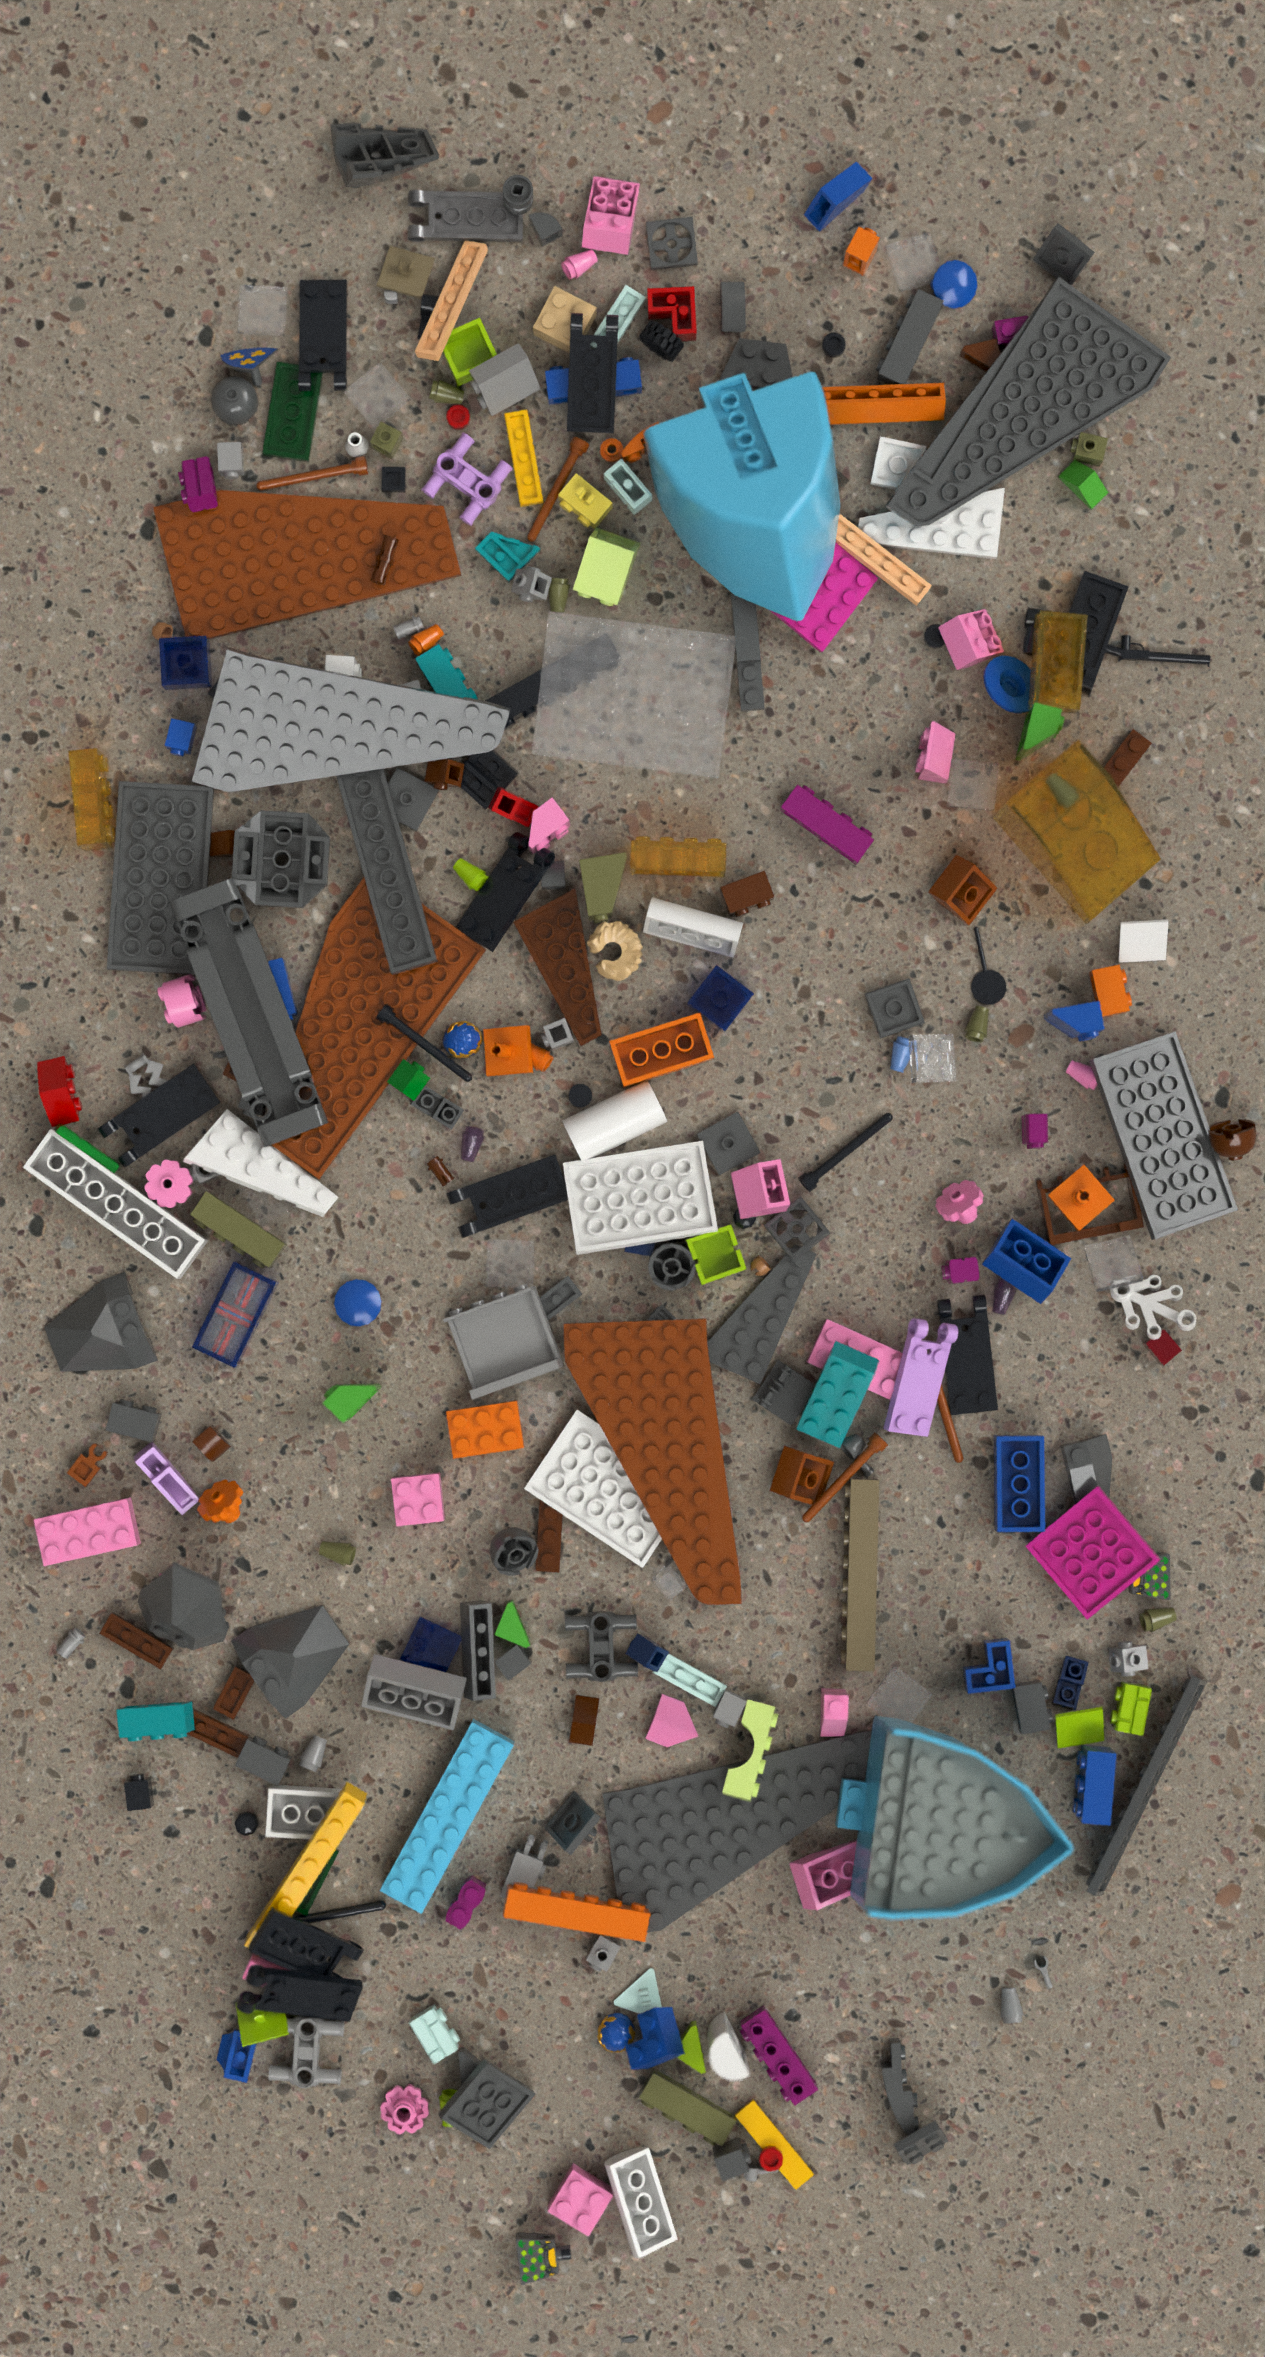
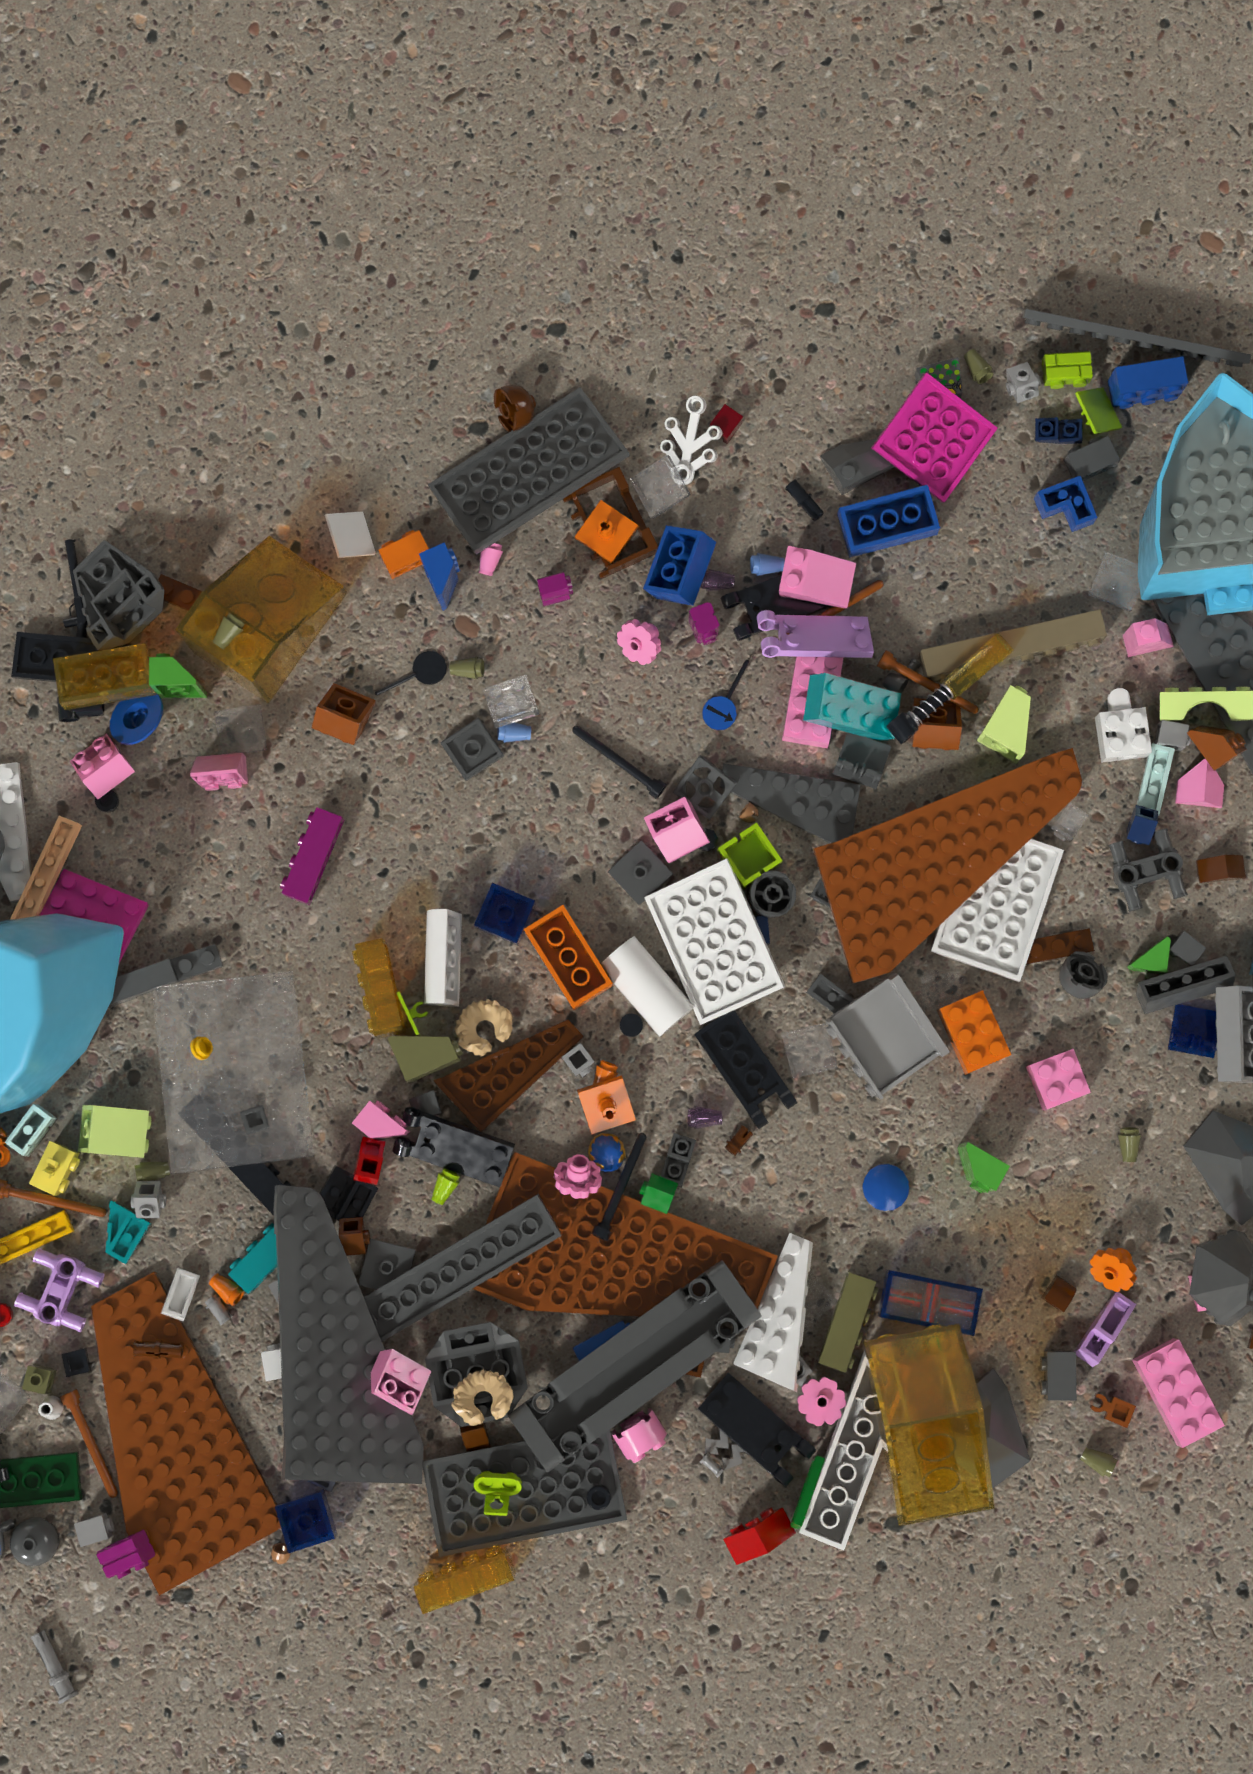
camera: 100 degrees left, 5 degrees down
blue brick [165,718,197,757] -> none
reddish brown brick [720,870,774,918] -> none
none -> light grey pin [30,1630,79,1704]
none -> dark grey wedge [73,540,164,652]
none -> white tile [161,1268,200,1321]
none -> yellow plate [190,1037,213,1060]
none -> dark grey tile [240,1105,270,1135]
none -> bright pink slope [371,1349,431,1415]
none -> lime piece [397,991,428,1036]
none -> tan piece [451,1369,514,1426]
none -> lime bracket [474,1471,522,1516]
none -> bright pink plant [554,1154,602,1199]
none -> black tile [587,1485,611,1510]
none -> blue piece [702,660,749,730]
none -> medium blue cone [750,553,785,576]
none -> bright pink slope [779,546,856,608]
none -> black axle [785,479,824,521]
none -> clear yellow slope [864,1324,995,1526]
none -> piece [886,633,1014,745]
none -> yellowish green slope [977,685,1031,764]
none -> olive cone [1080,1447,1118,1477]
none -> white brick [1095,688,1152,763]
none -> dark orange slope [1187,725,1247,771]

